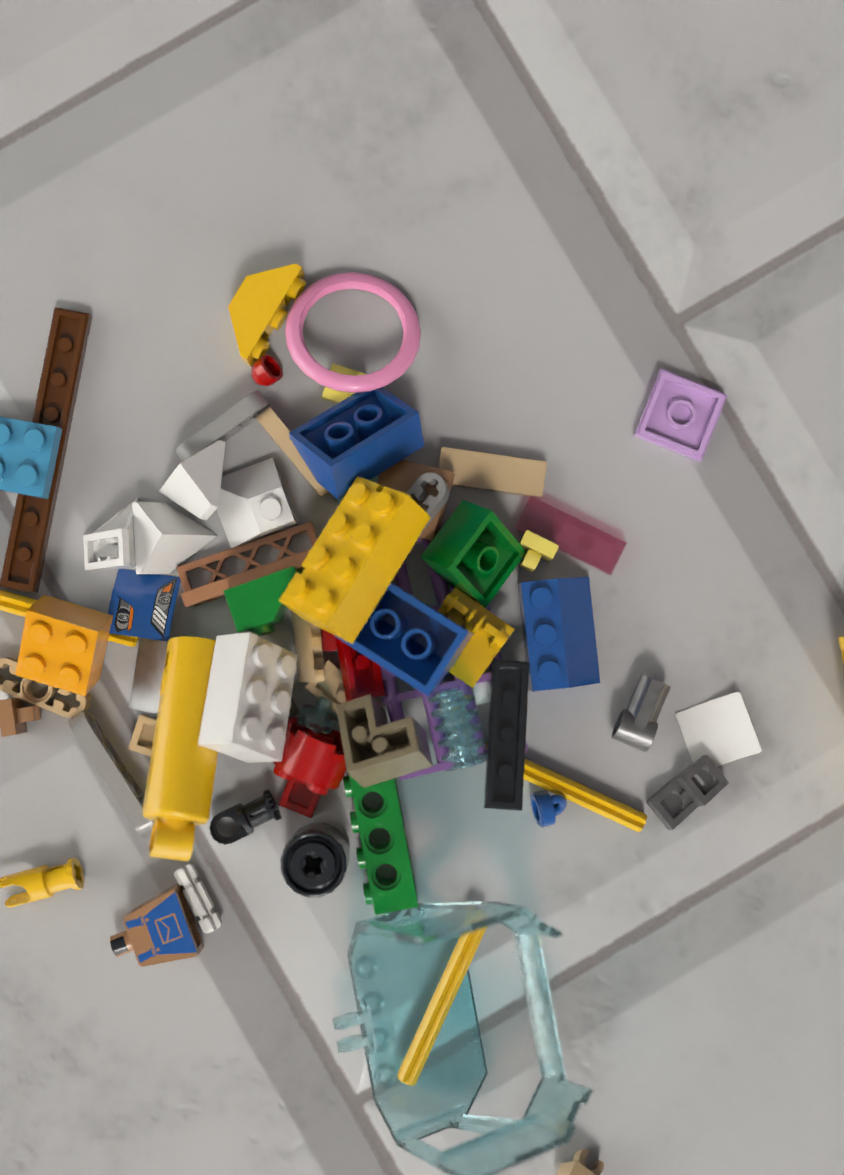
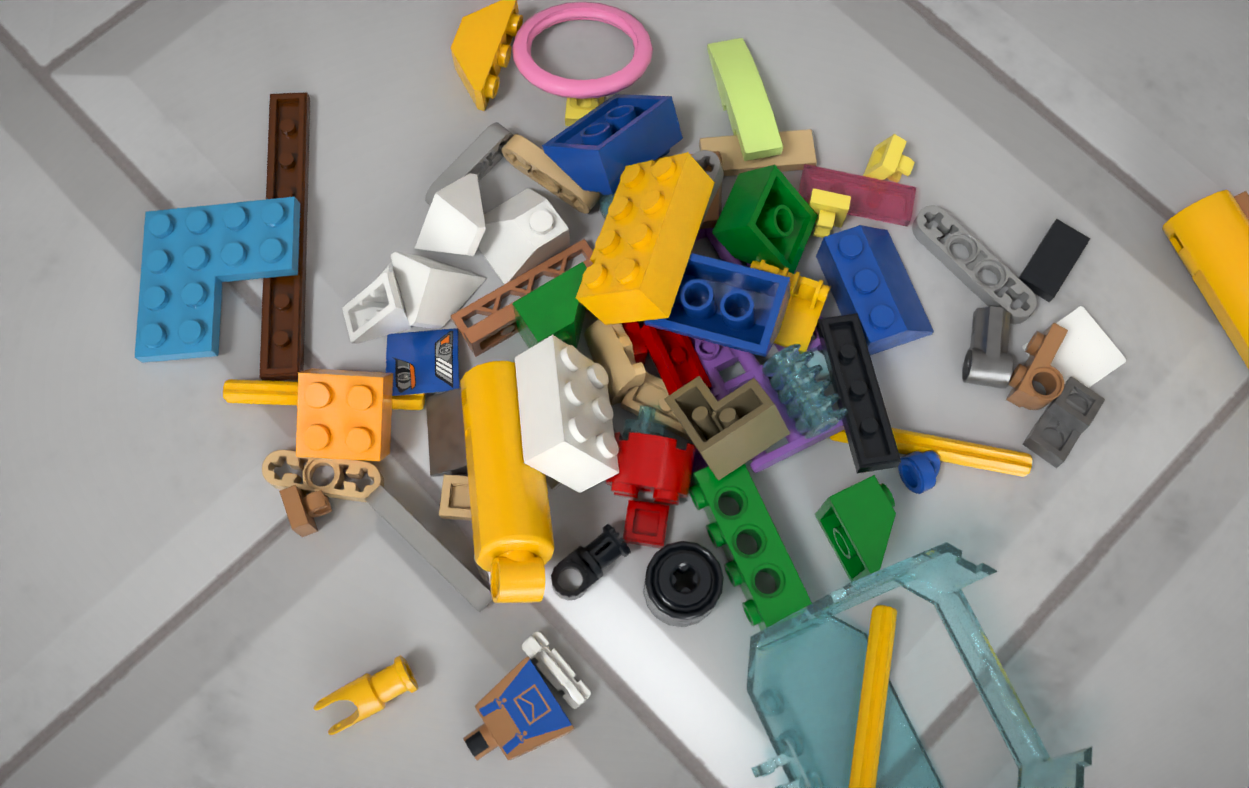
camera: 15 degrees left, 15 degrees down
red hinge [251,355,283,386] -> none
lavender tile [634,368,728,462] -> none
none -> yellowish green slope [707,38,783,161]
none -> green slope [814,475,896,588]
none -> light yellow tile [862,134,915,185]
none -> light grey beam [912,205,1037,324]
none -> medium nougat plate [1006,323,1068,410]
none -> black tile [1019,219,1091,303]

